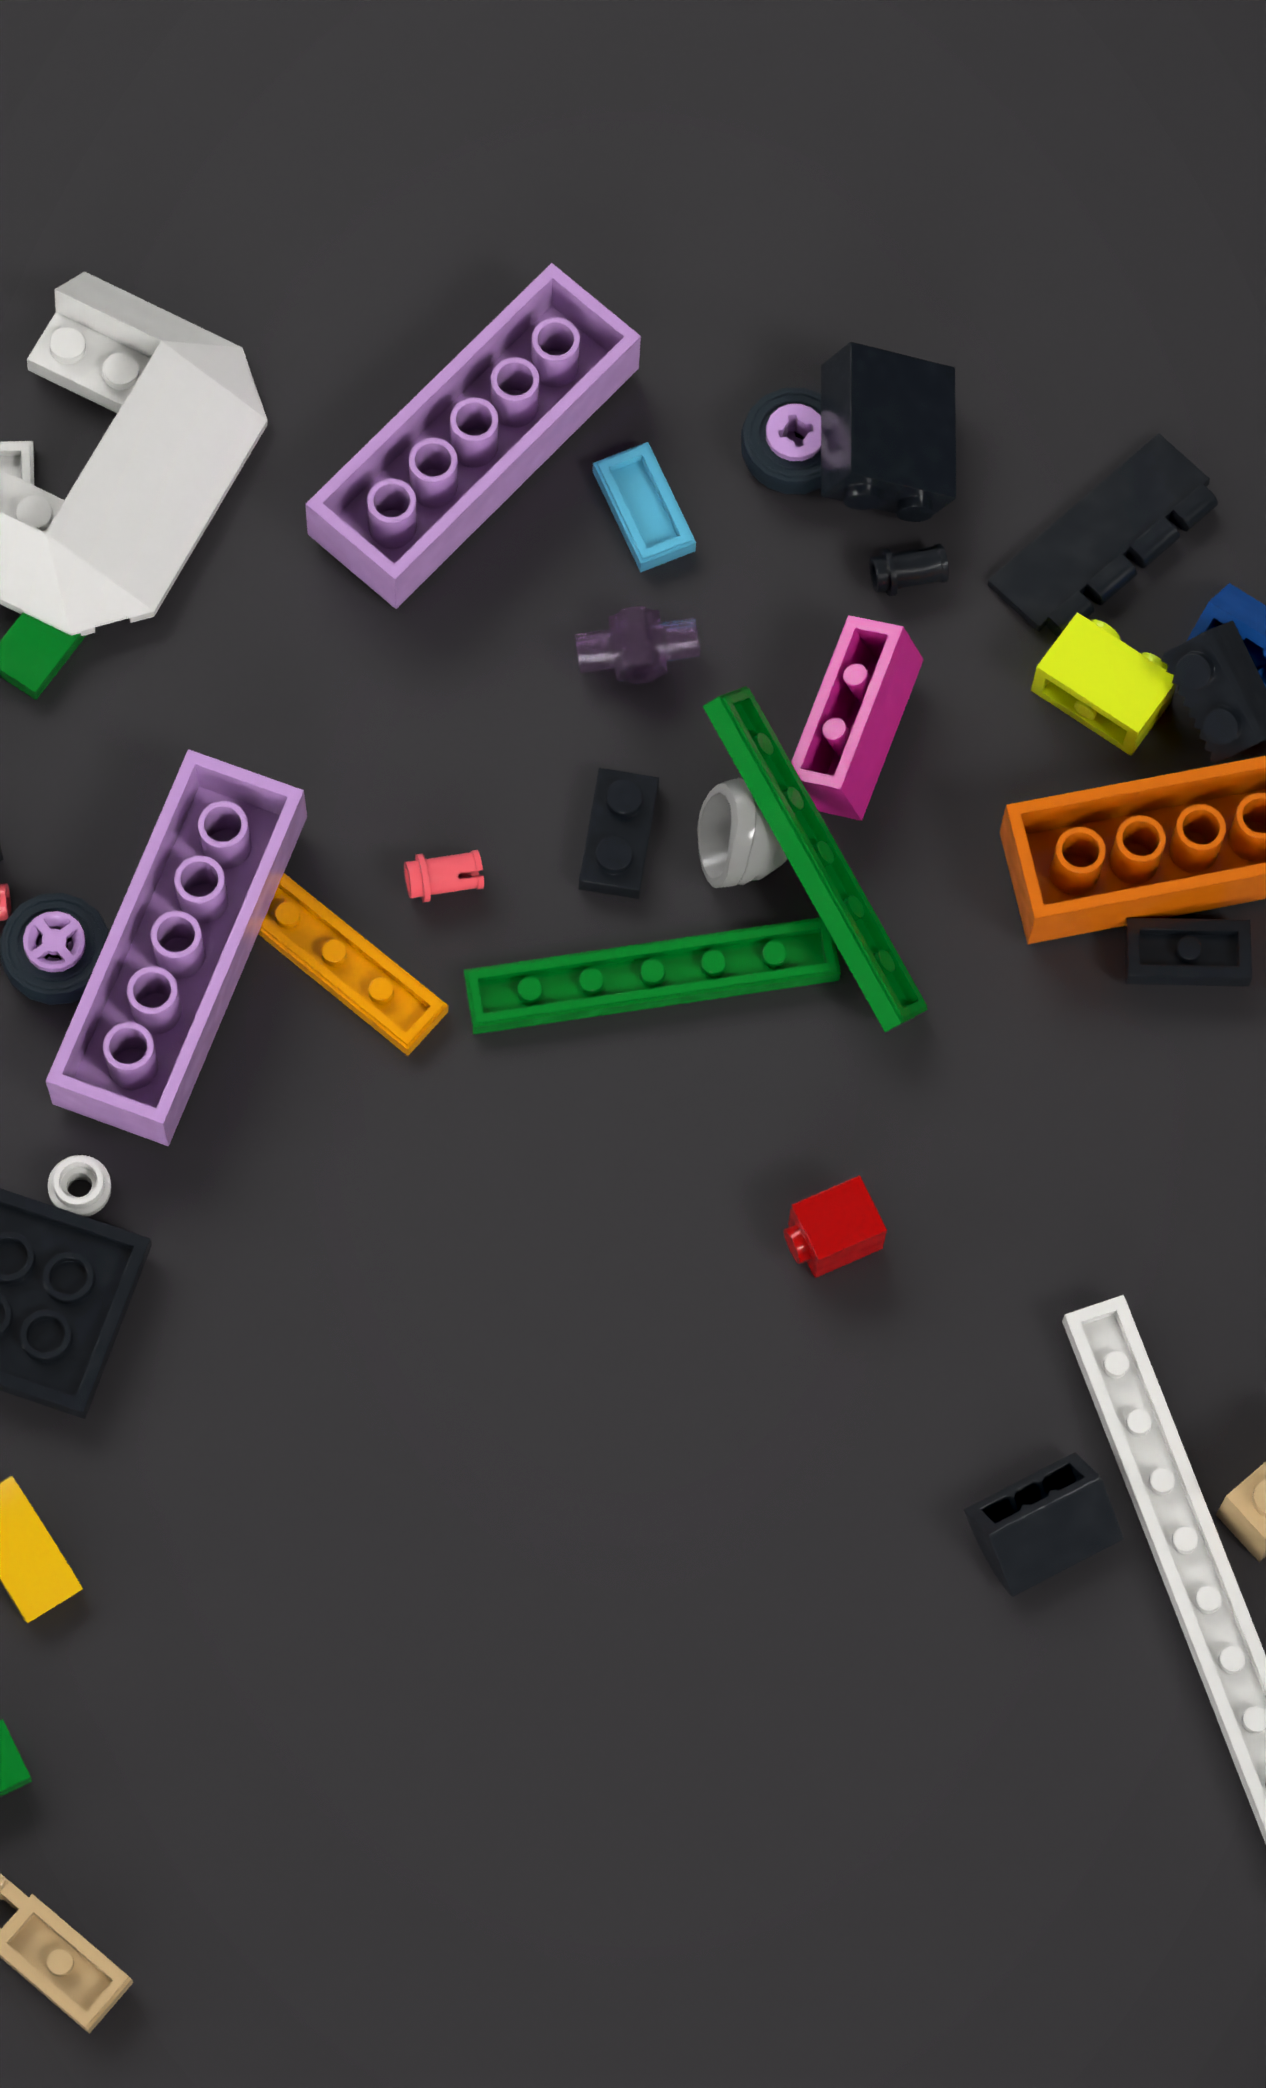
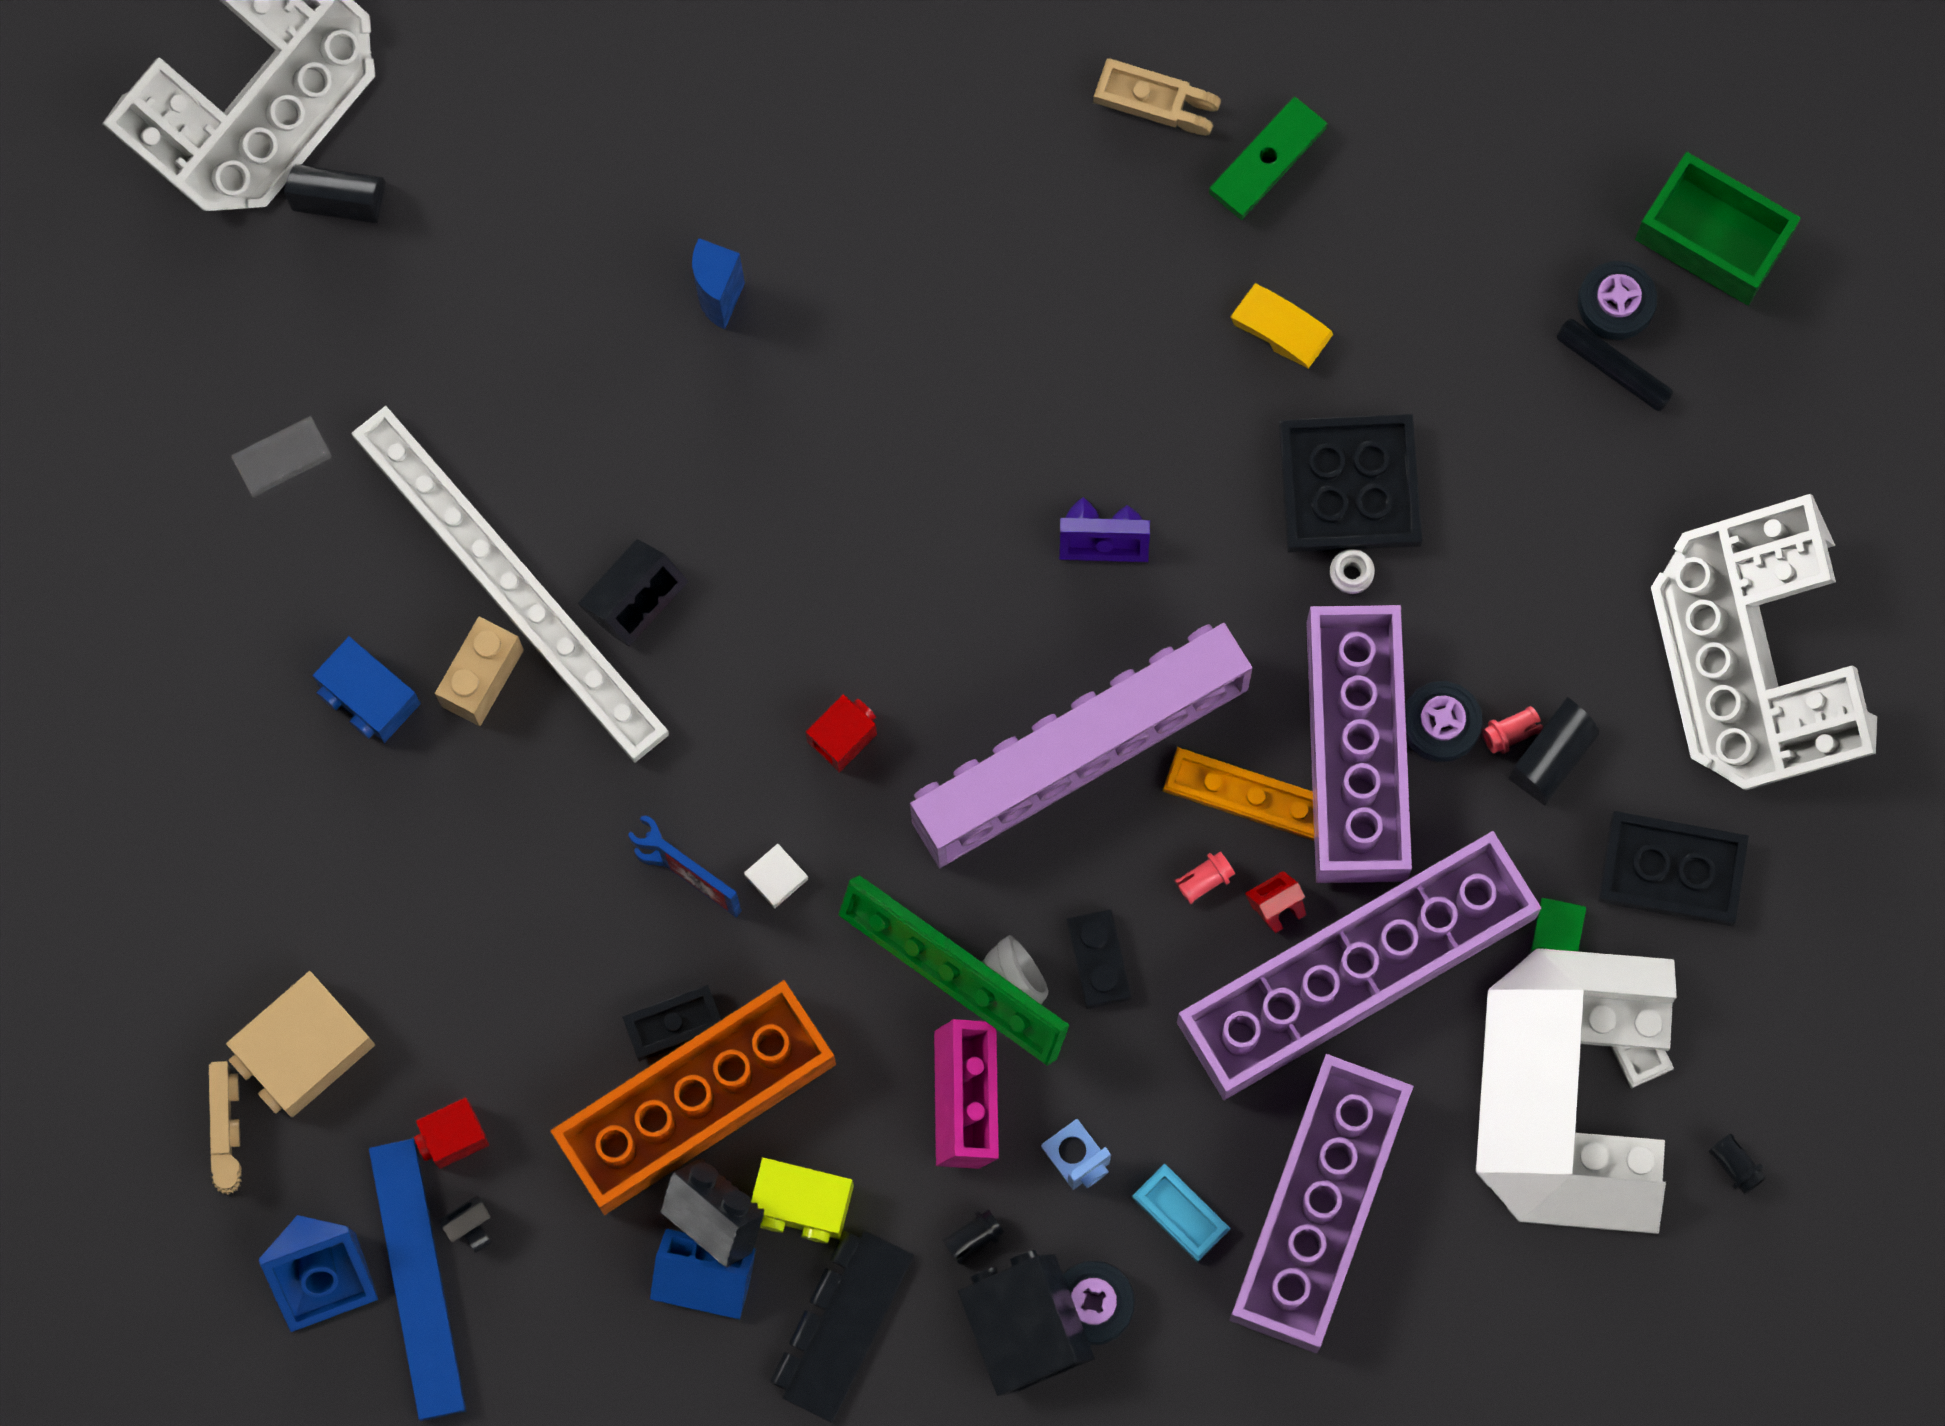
camera: 165 degrees right, 5 degrees up
green tile [464,917,841,1035] -> none
clear purple axle [575,606,701,684] -> none
none -> blue flag [628,816,742,918]
none -> blue brick [692,238,745,330]
none -> white tile [744,843,808,909]
none -> lavender brick [910,623,1253,869]
none -> light blue bracket [1041,1119,1111,1190]
none -> dark purple tile [1059,497,1150,562]
none -> lavender brick [1177,831,1541,1100]
none -> red tile [1245,871,1306,933]

